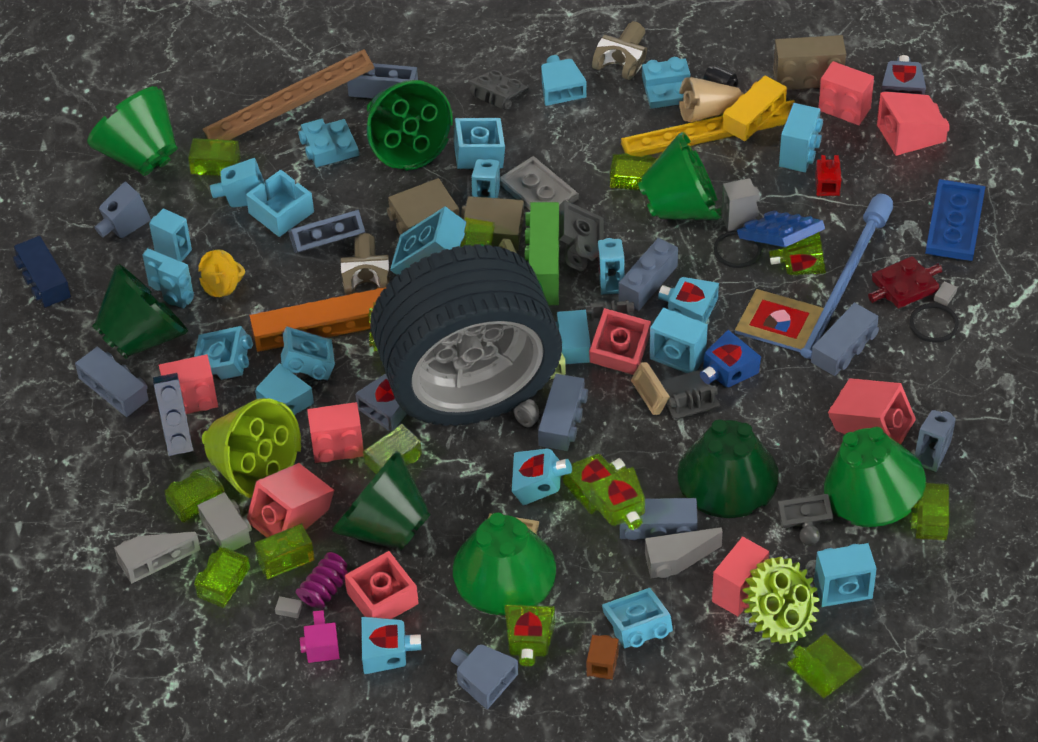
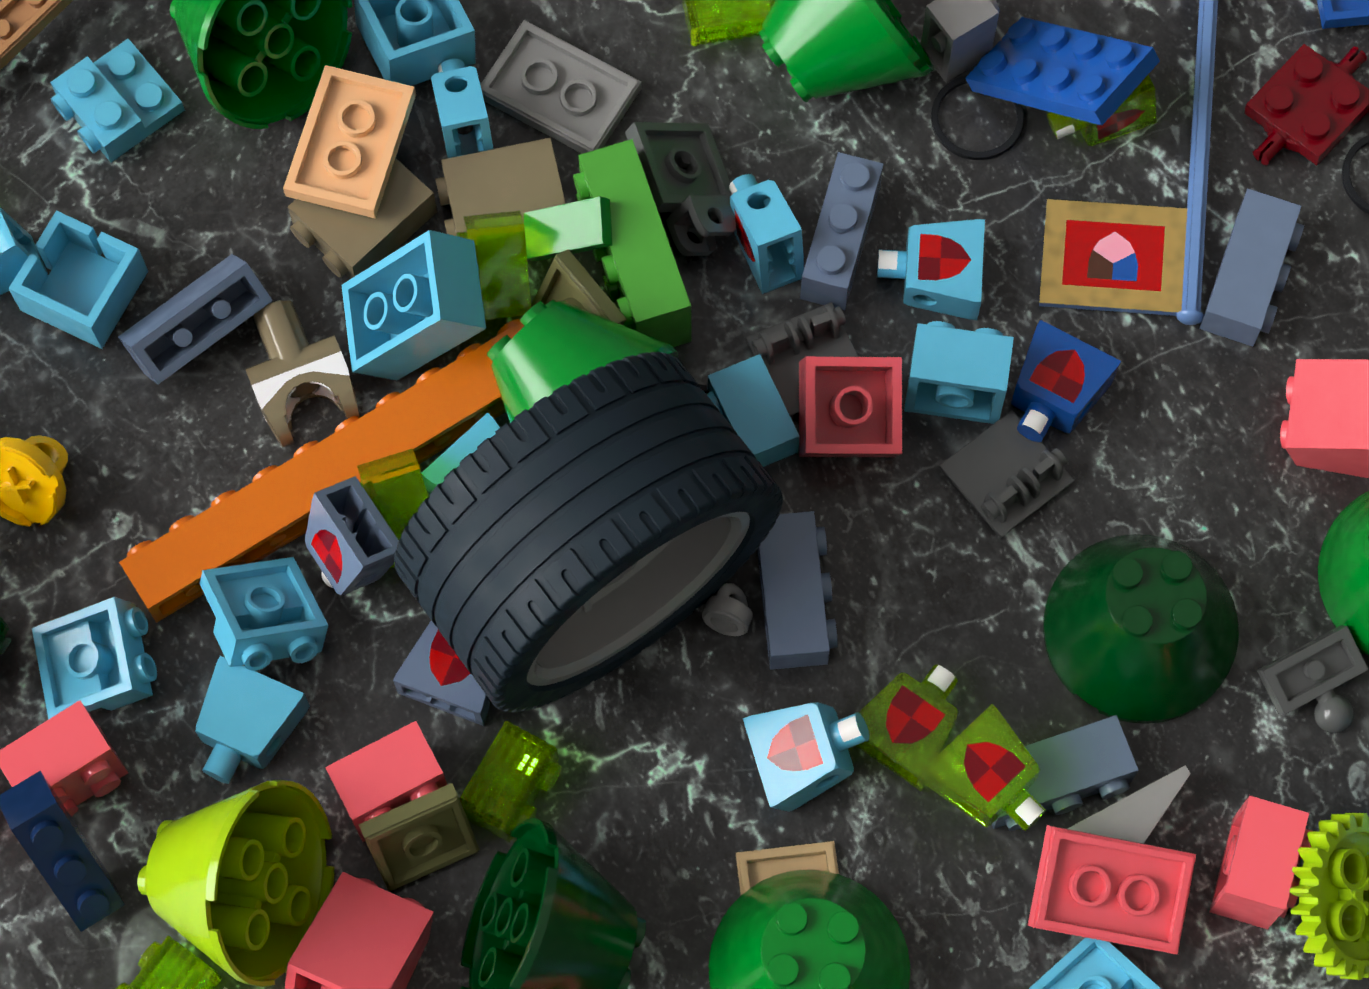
camera: 20 degrees left, 20 degrees up
tan tile [631,362,670,415] -> none
none -> light nougat plate [283,65,416,219]
none -> sand blue torso [305,476,399,595]
none -> olive tile [359,783,480,892]
none -> tile [523,196,612,261]
none -> coral tile [1028,825,1196,955]

